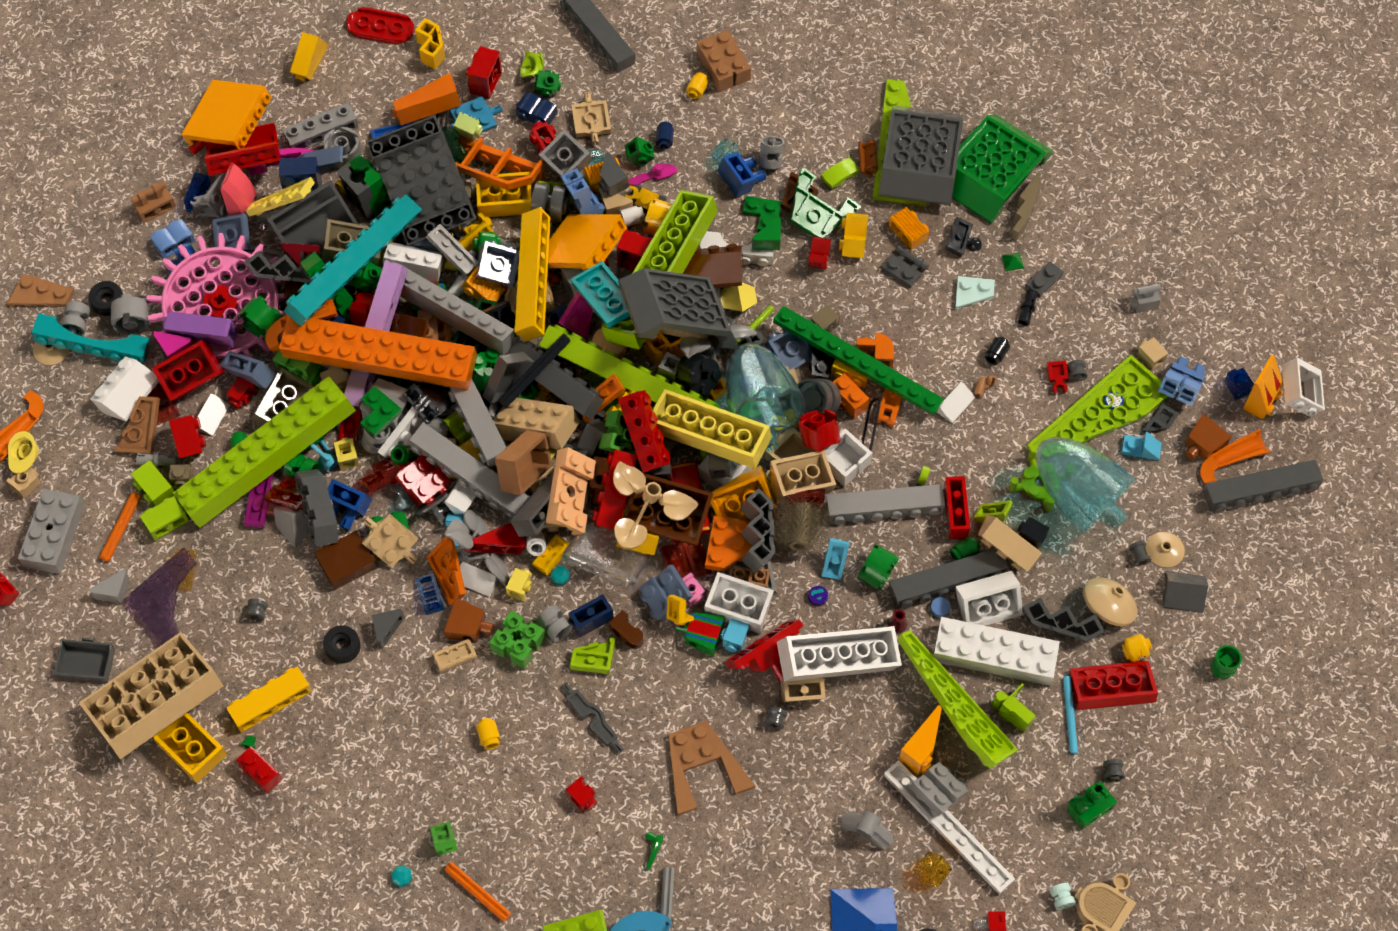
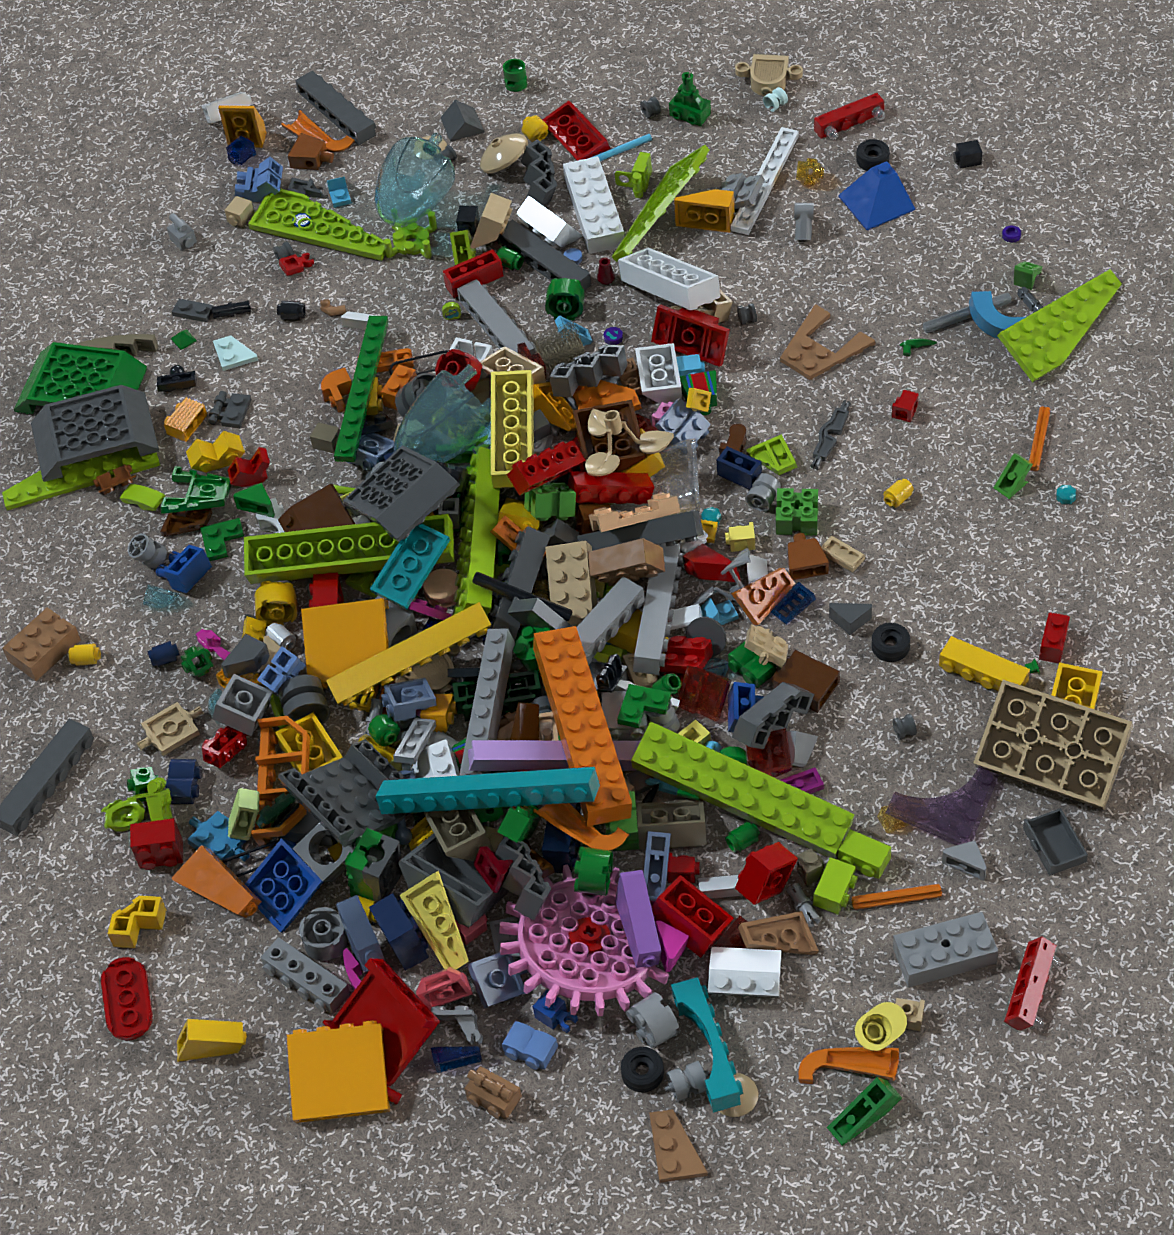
camera: 110 degrees left, 10 degrees down
none -> lime piece [127,777,173,821]

